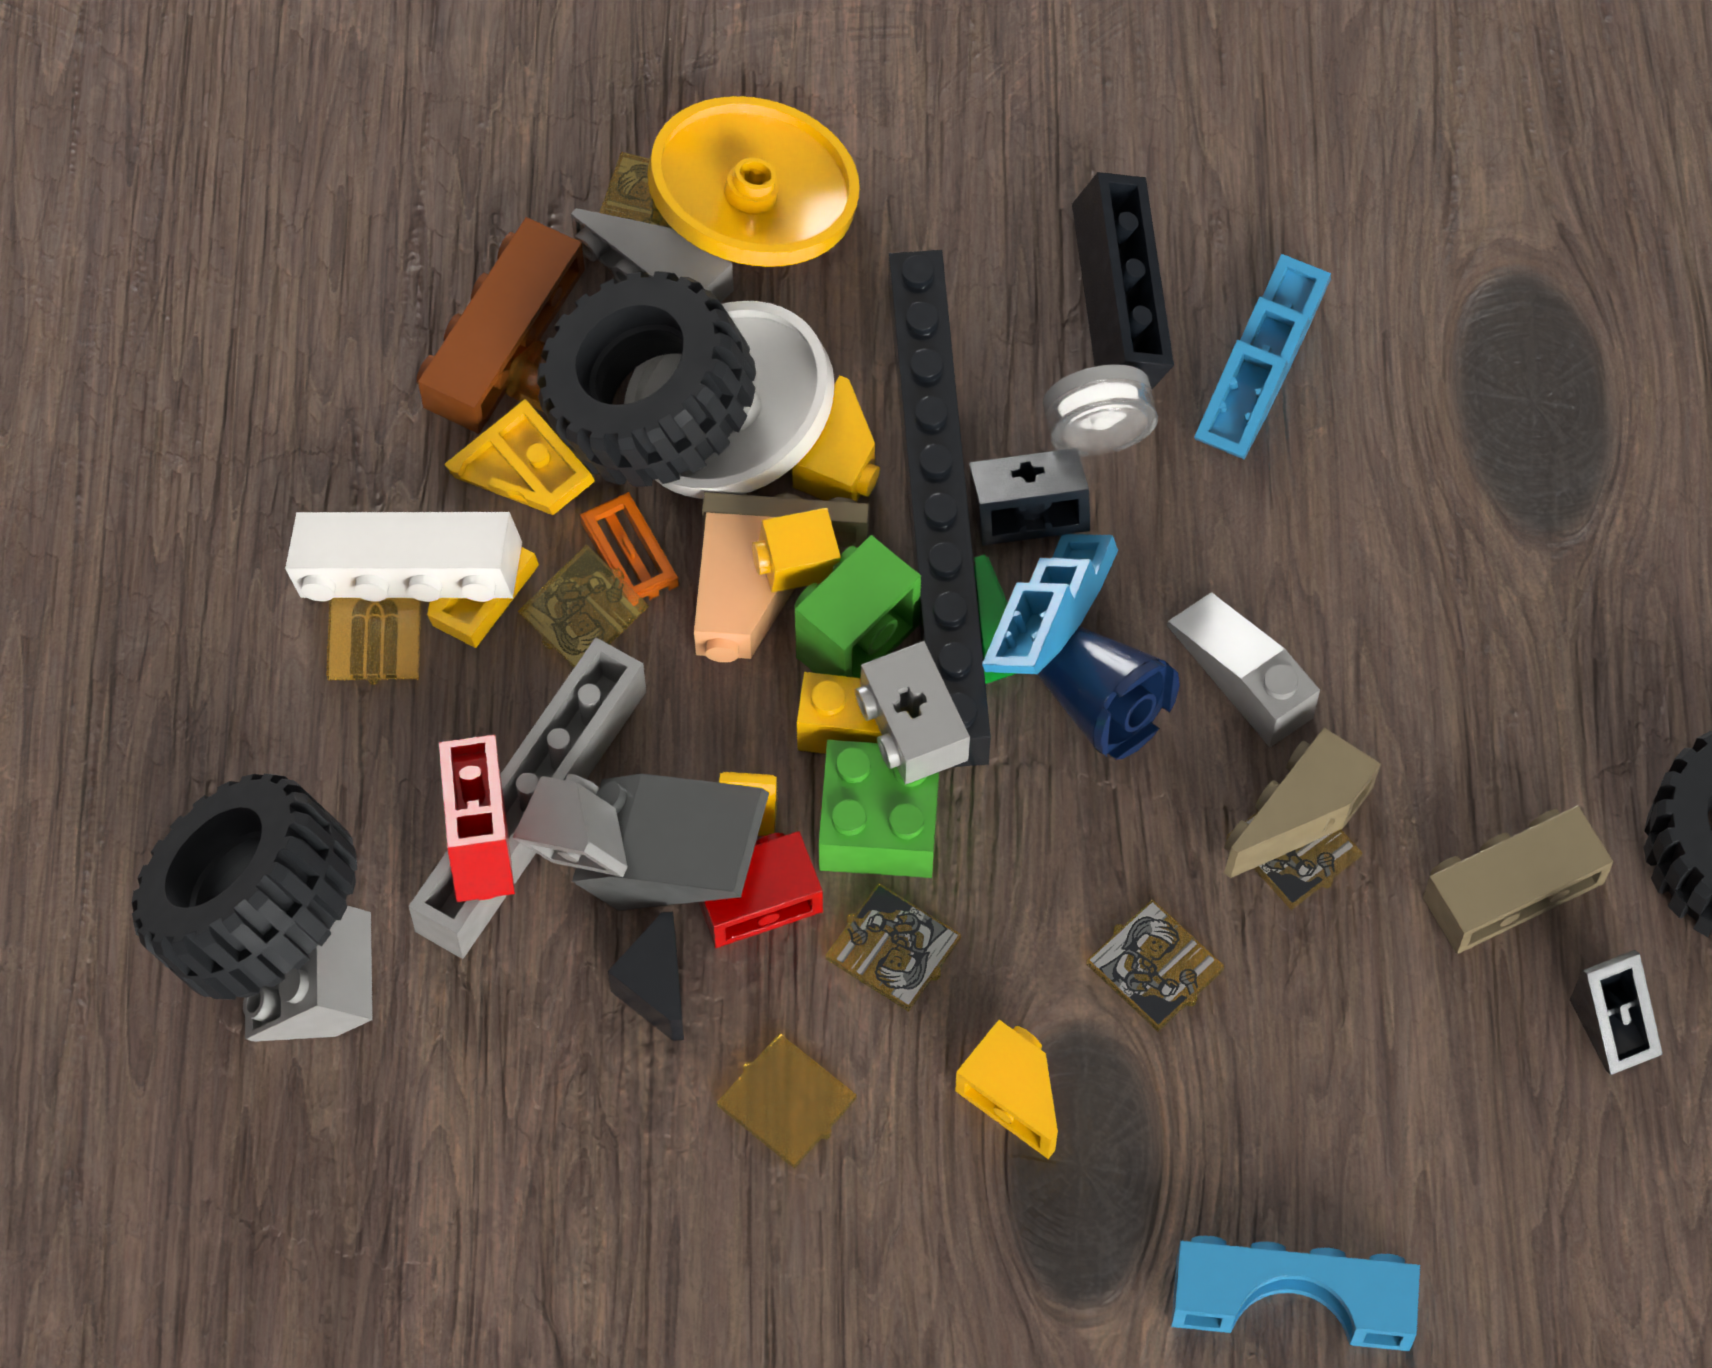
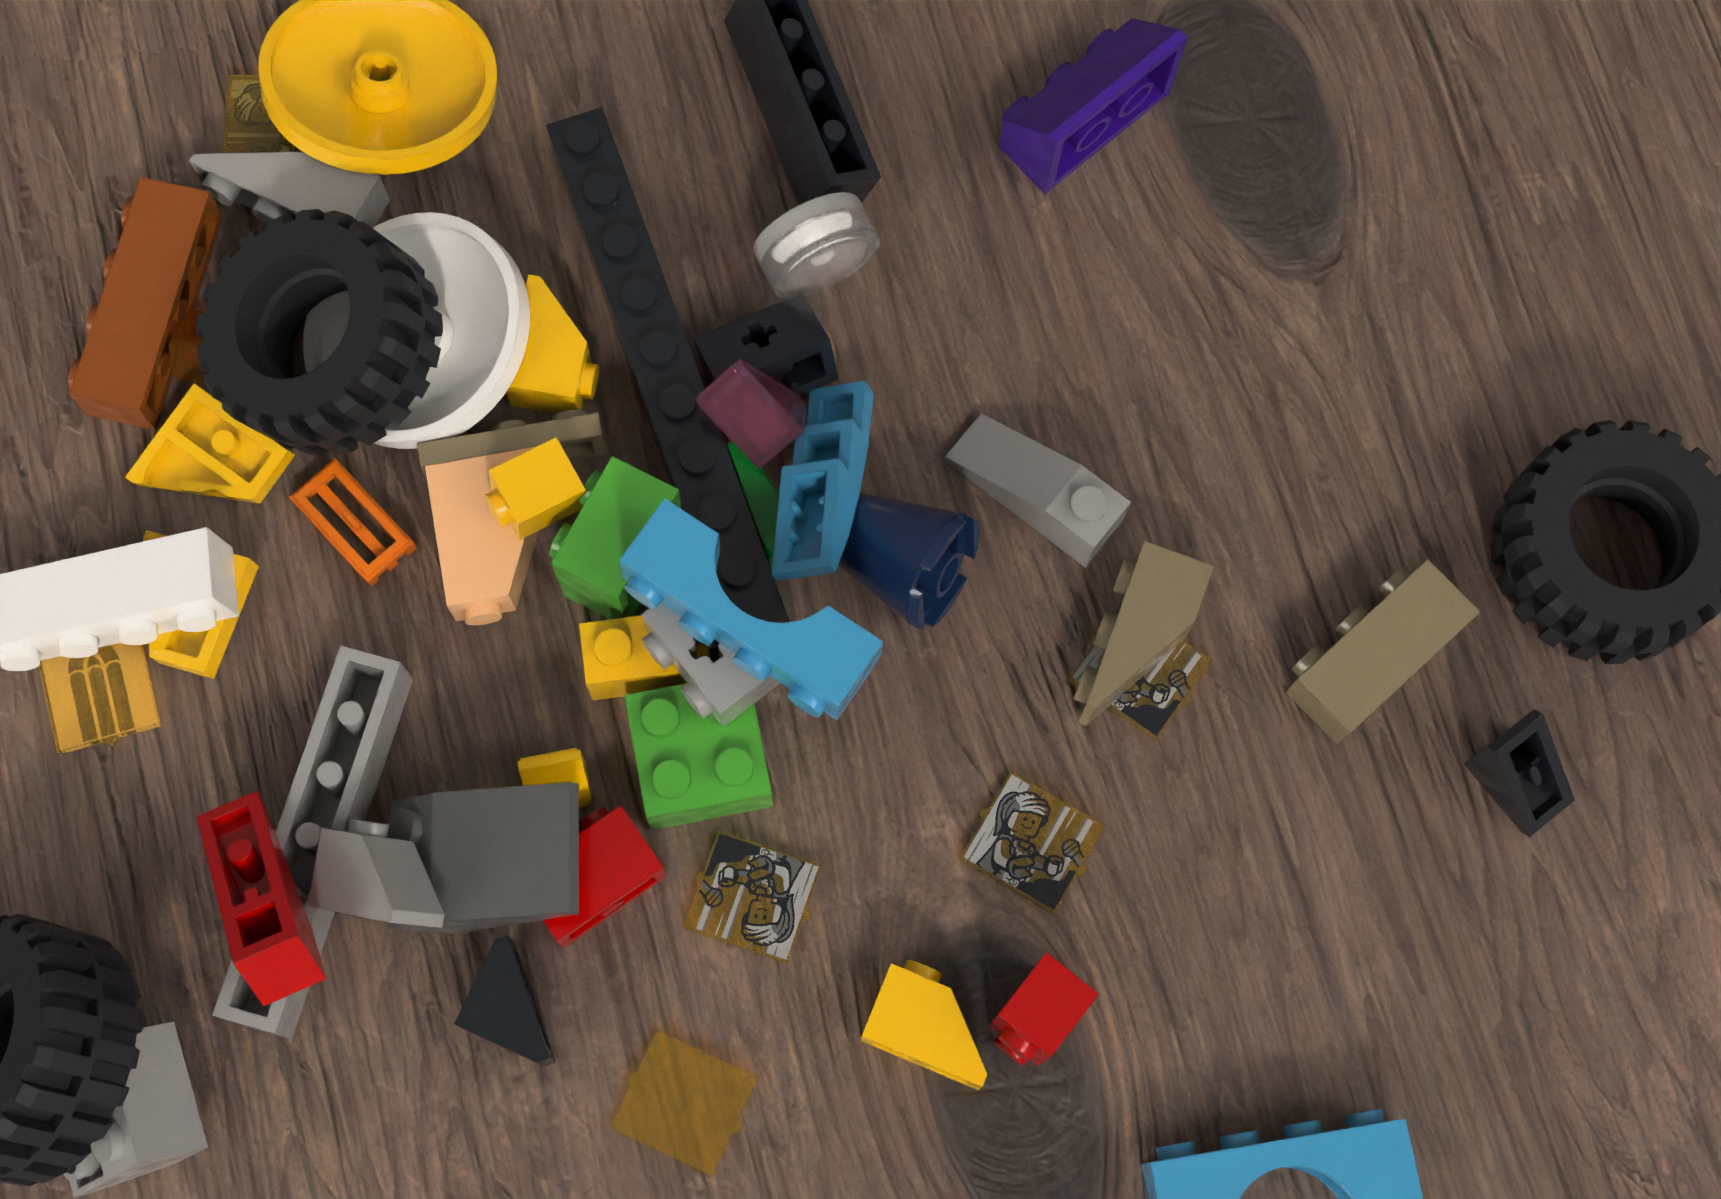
camera: 20 degrees left, 10 degrees up
clear yellow piece [518,544,649,668] -> none
dark azure slope [1194,254,1331,460] -> none
none -> dark azure arch [619,498,883,720]
none -> clear pink slope [694,359,807,469]
none -> red brick [989,952,1099,1066]
none -> dark purple slope [999,18,1188,194]

